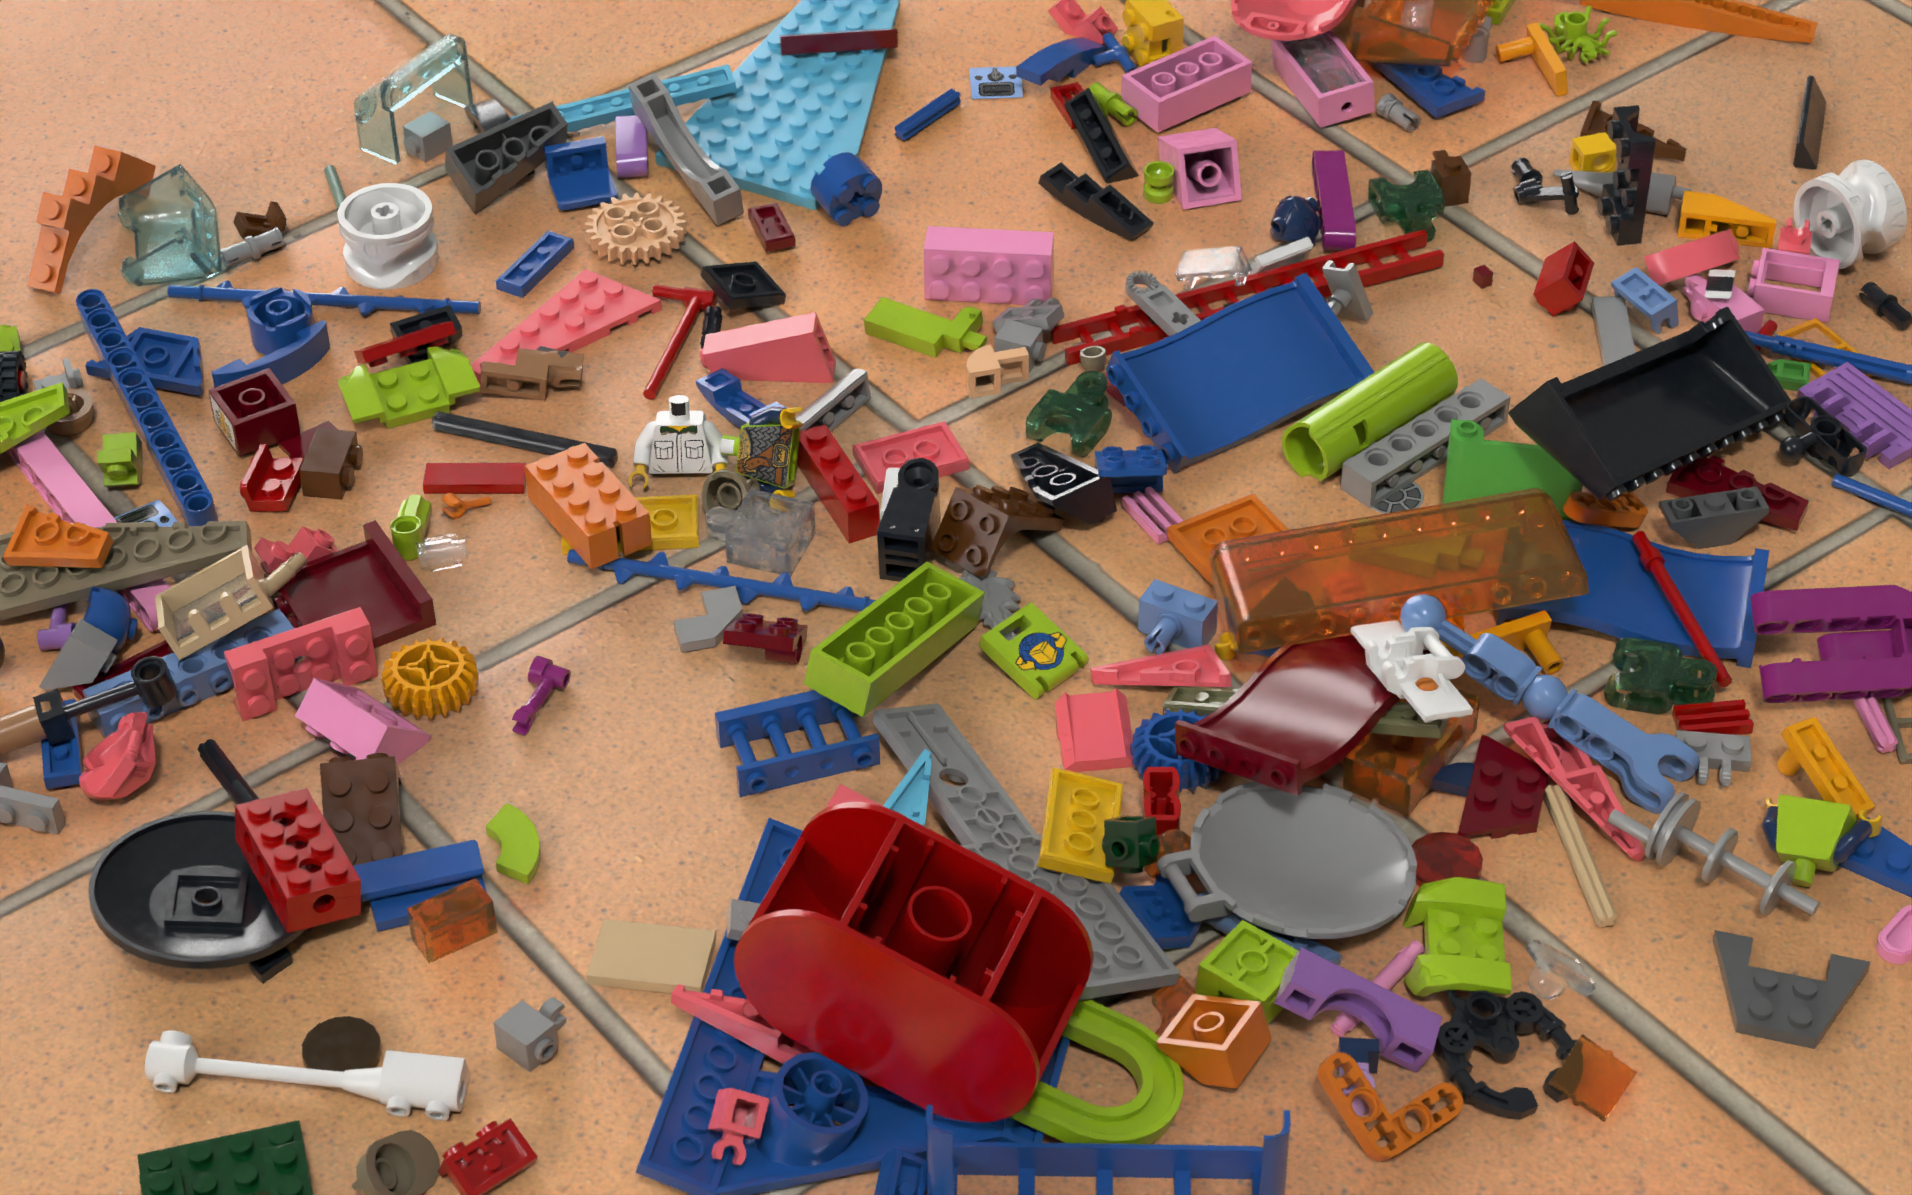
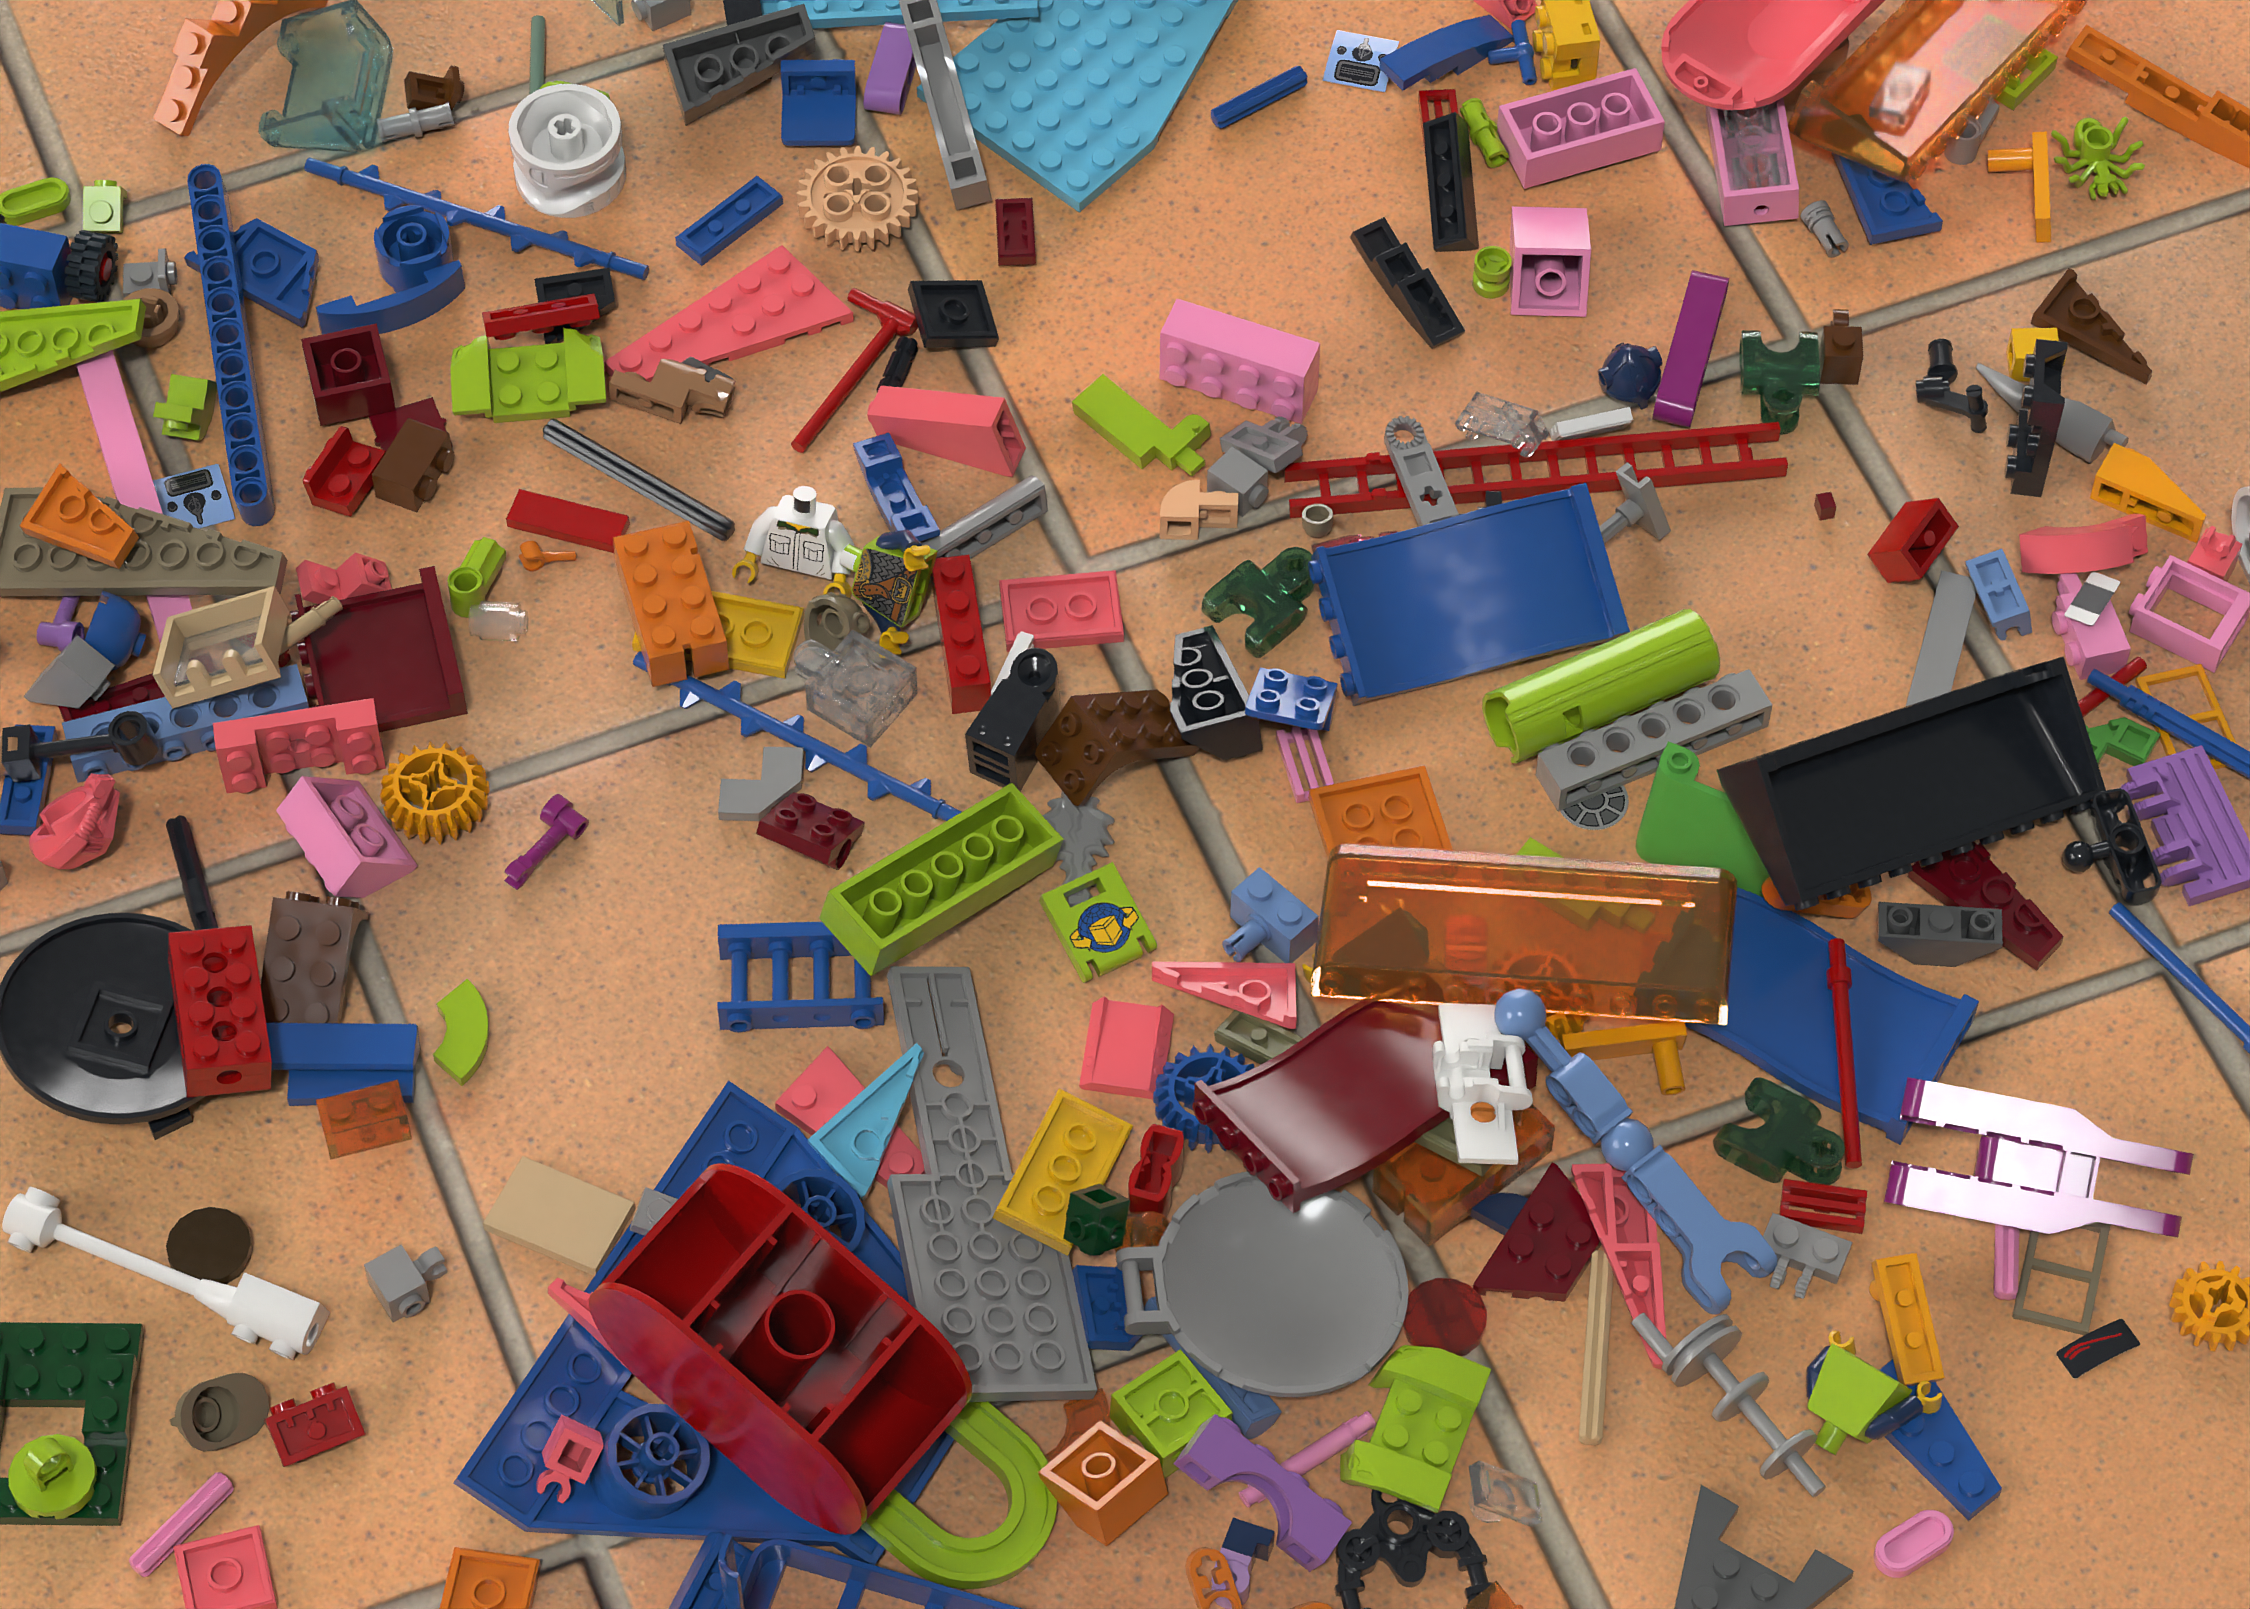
camera: 15 degrees right, 15 degrees up
blue brick [811,152,882,227] -> none

